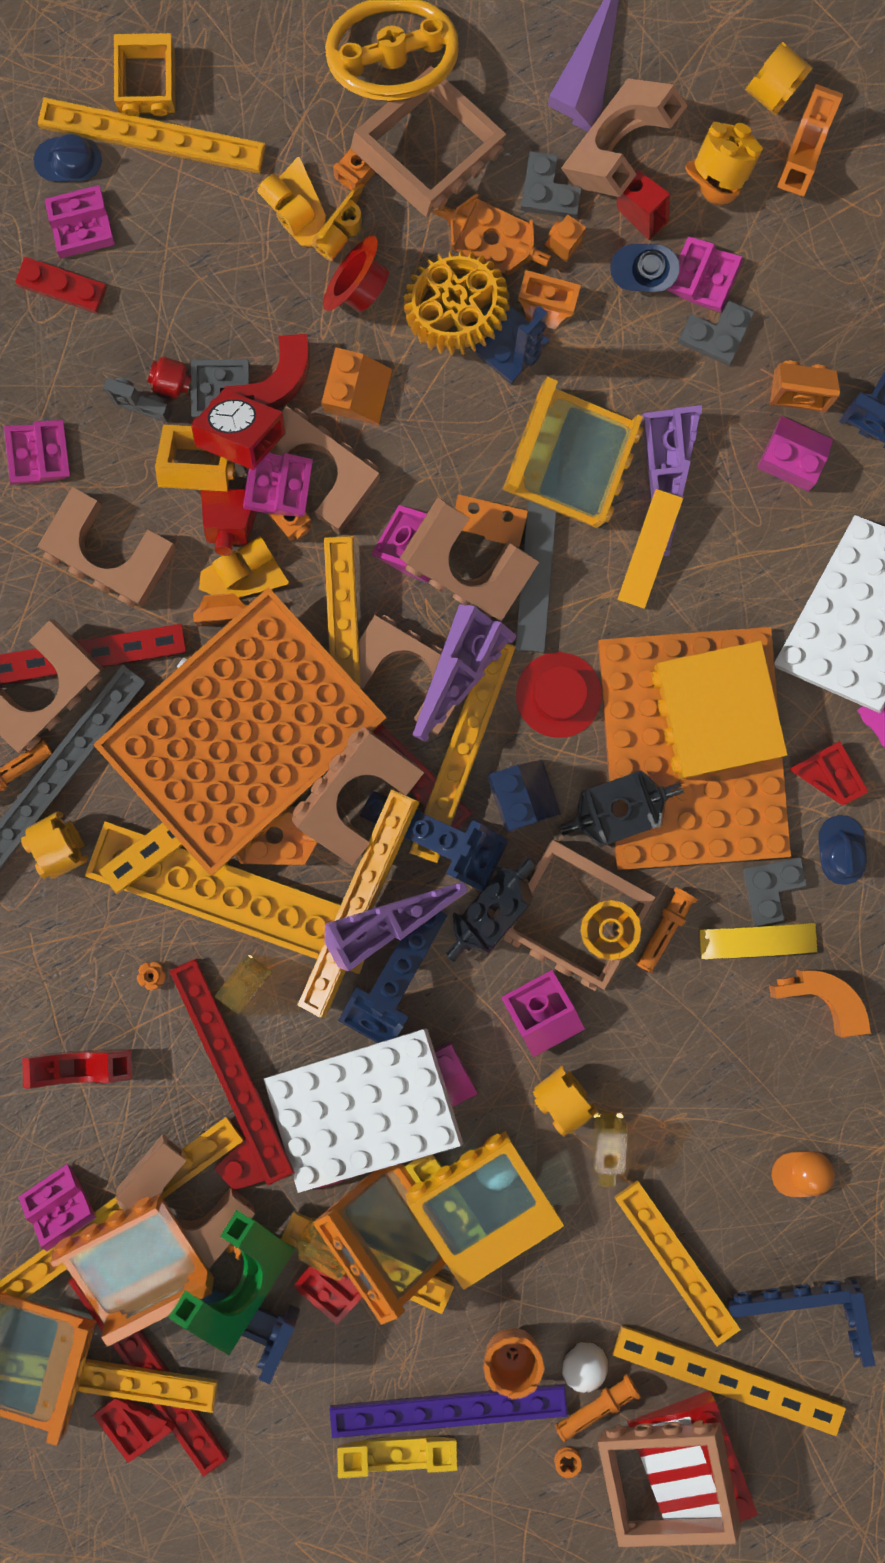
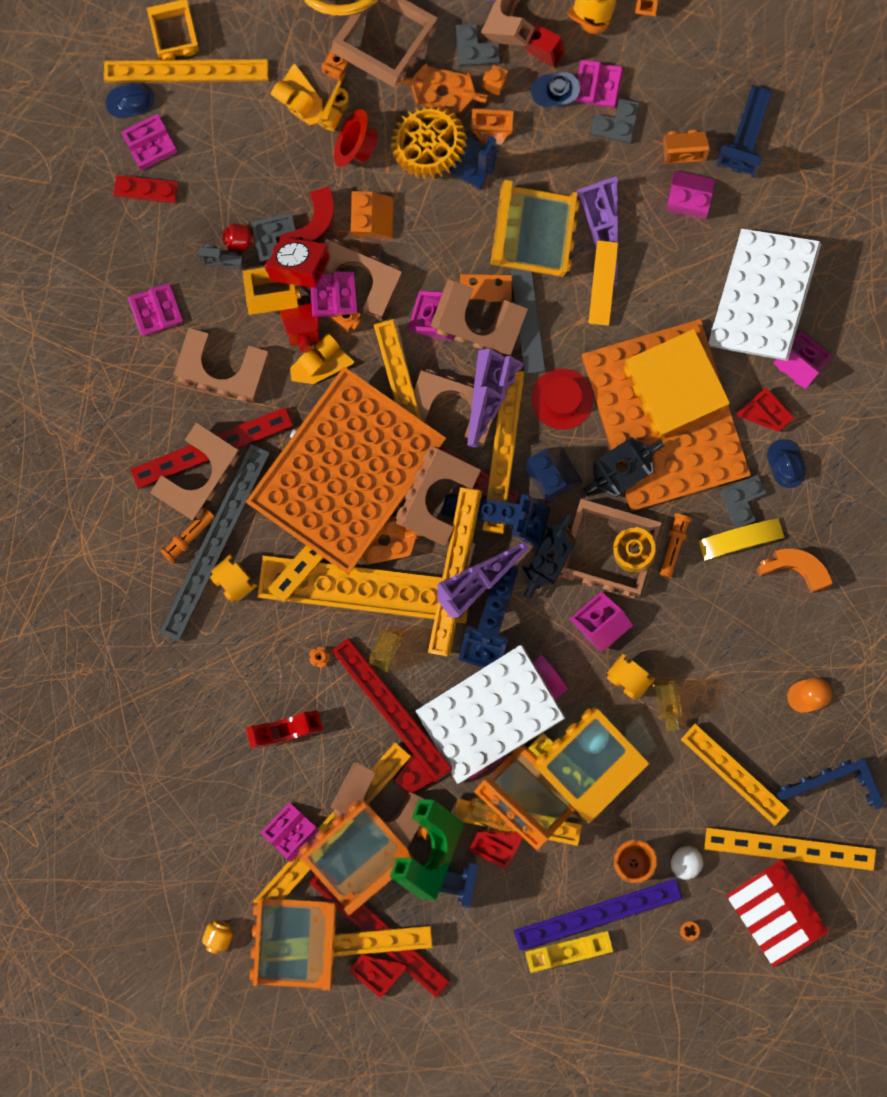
camera: 10 degrees left, 5 degrees down
orange slope [193,593,248,626] -> none
orange pin [555,1374,642,1442] -> none
nougat window [598,1420,742,1547] -> none

